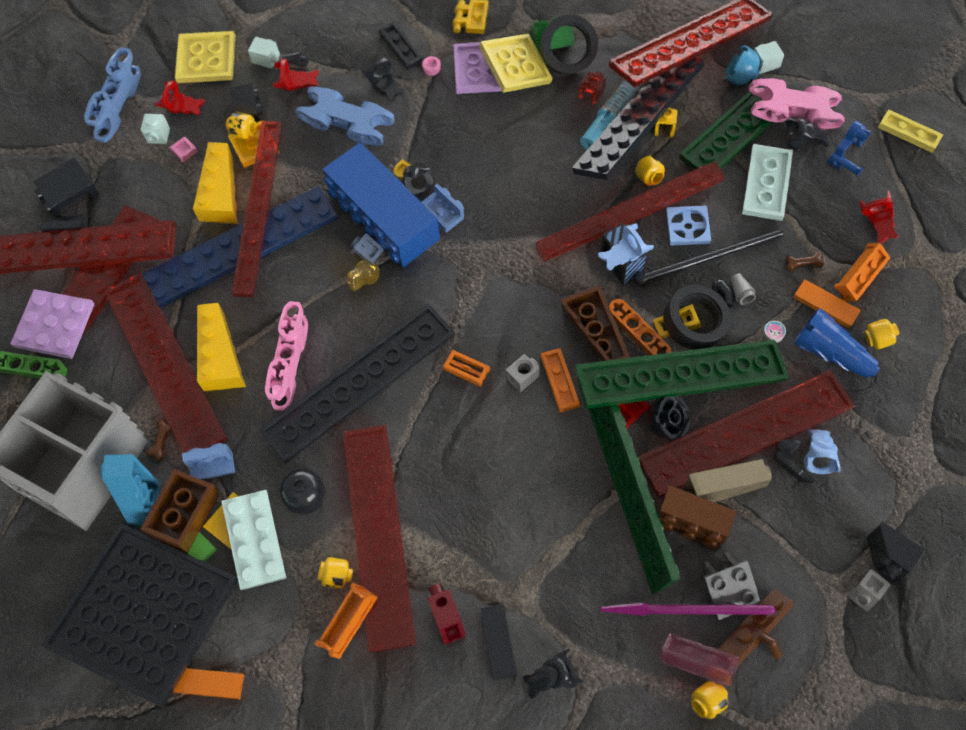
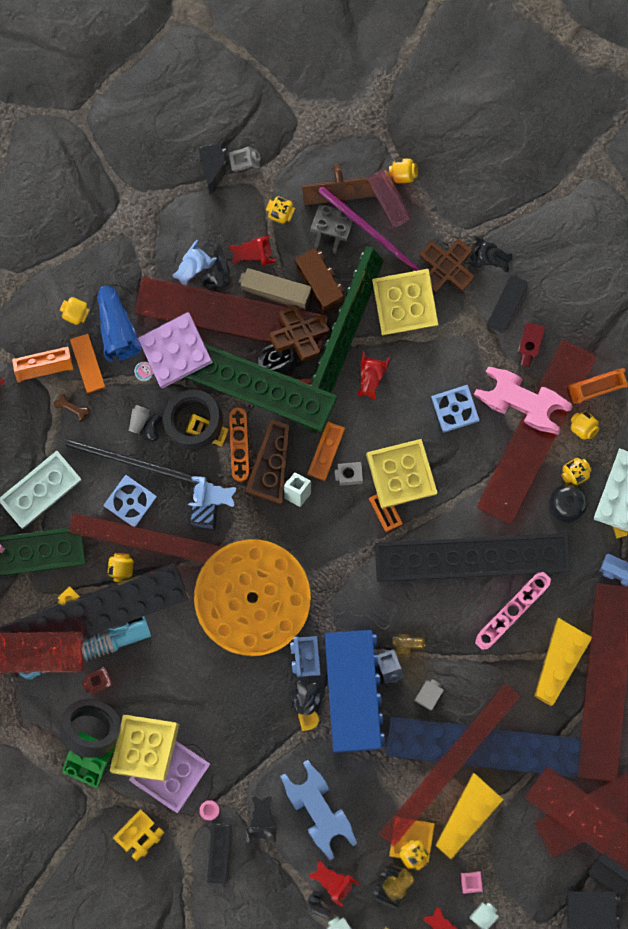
camera: 145 degrees left, 15 degrees up
none -> lavender plate [138,312,213,388]
none -> light orange plate [194,539,311,656]
none -> red hair [229,235,276,266]
none -> yellow head [266,196,295,224]
none -> reddish brown plate [269,306,329,362]
none -> light aqua brick [283,472,311,507]
none -> red hair [357,351,390,400]
none -> light yellow plate [366,439,437,509]
none -> light yellow plate [372,269,439,335]
none -> clear yellow plate [383,868,415,901]
none -> light grey brick [414,679,443,711]
none -> reddish brown plate [419,239,475,294]
none -> light blue piece [431,385,480,433]
none -> bright pink piece [474,367,573,435]
none -> yellow head [562,458,592,486]

